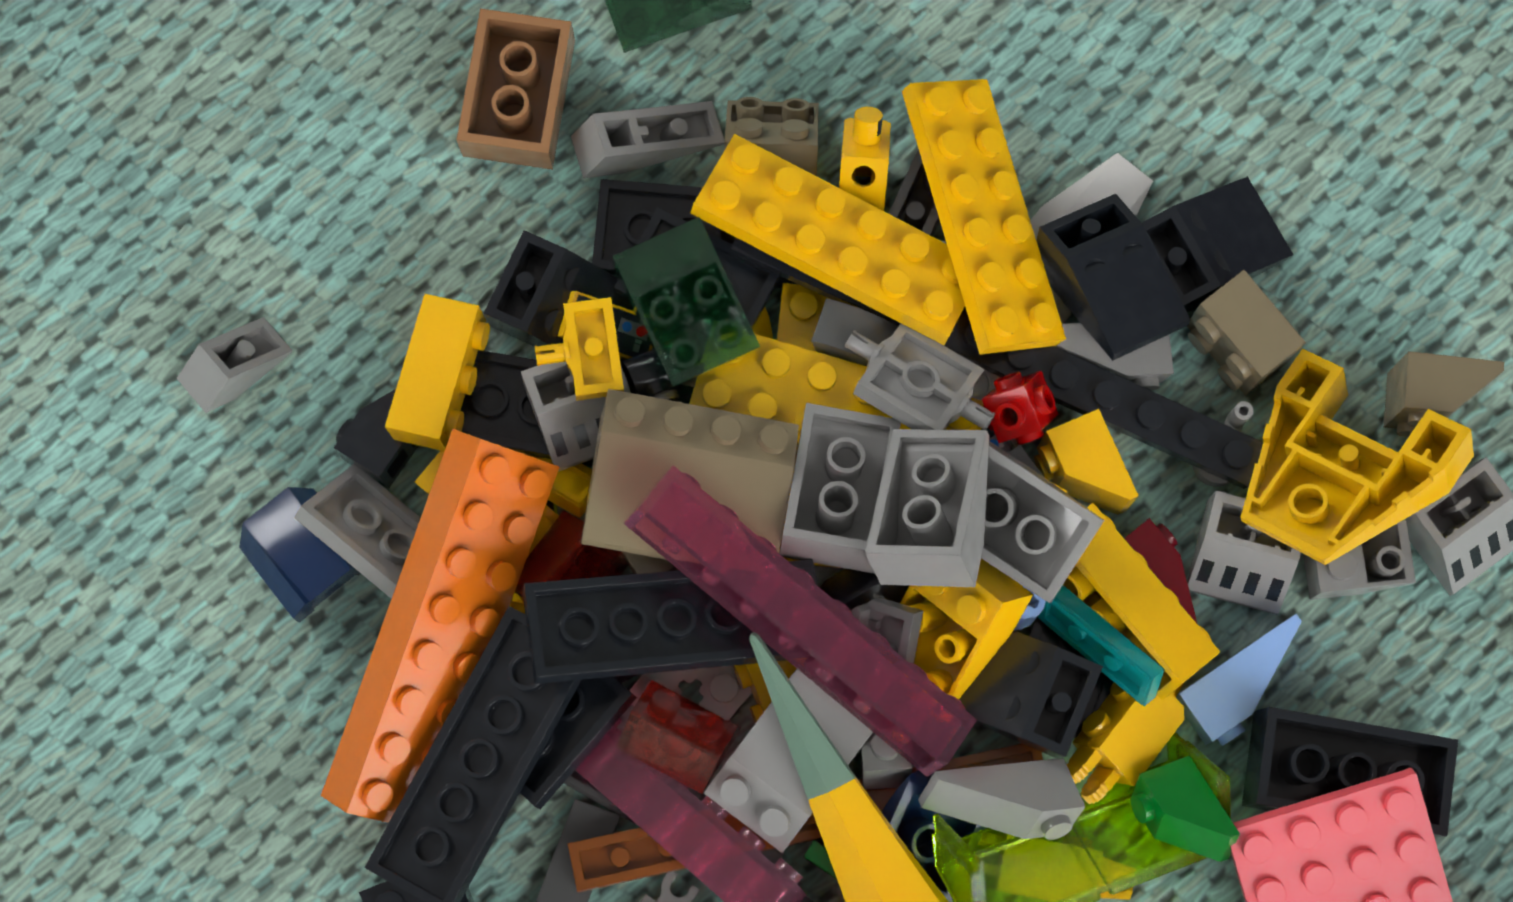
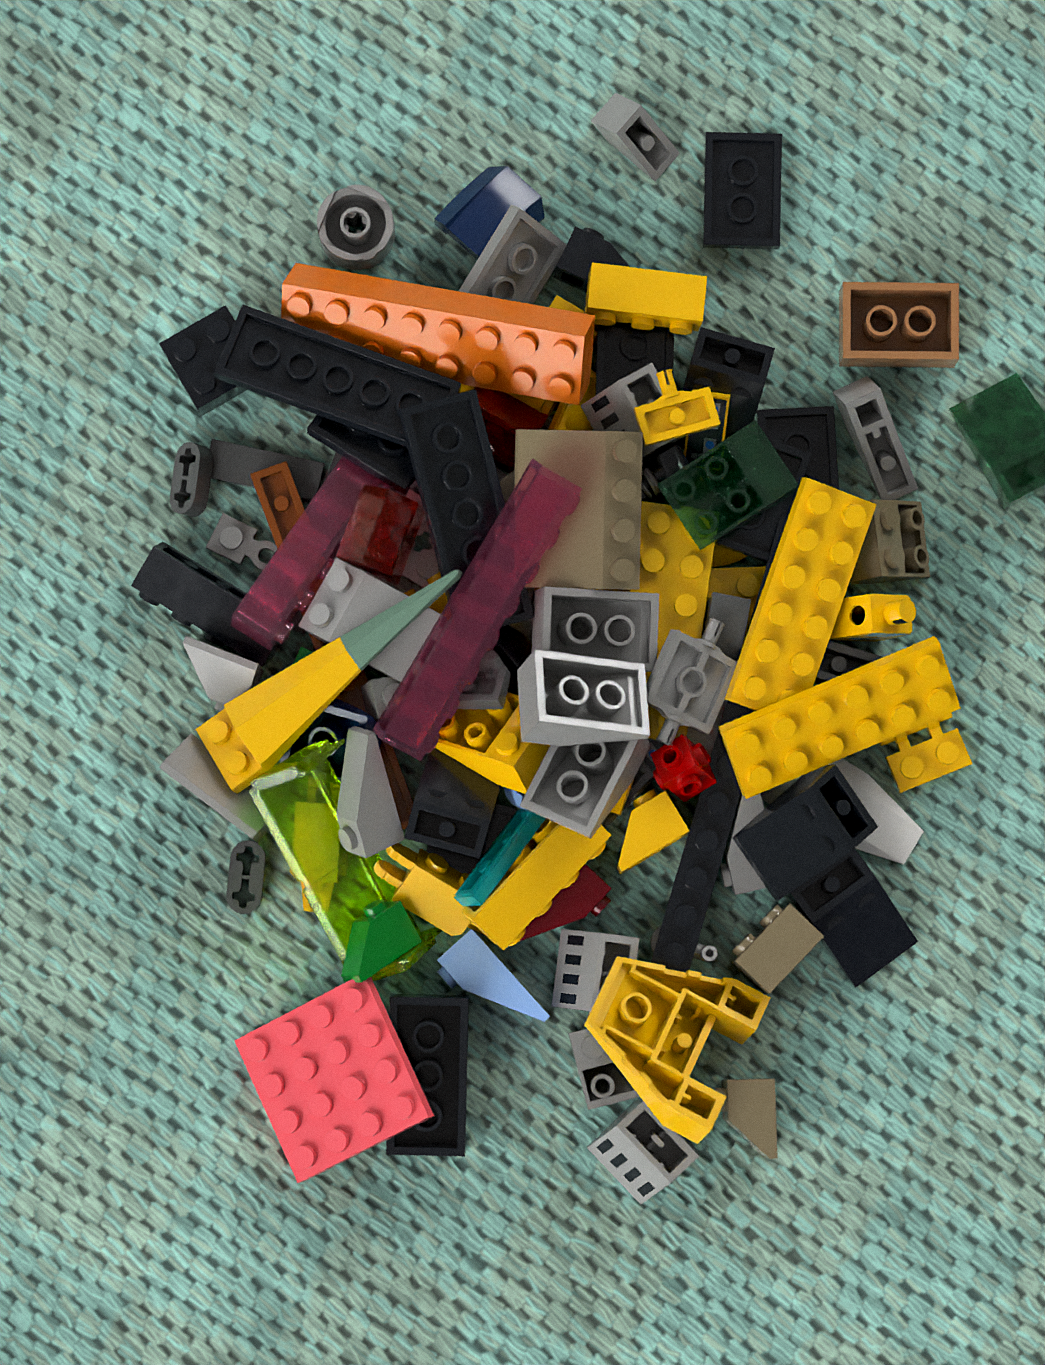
camera: 80 degrees right, 5 degrees up
none -> light grey brick [317,184,395,270]
none -> black plate [703,132,782,249]
none -> yellow plate [879,712,972,793]

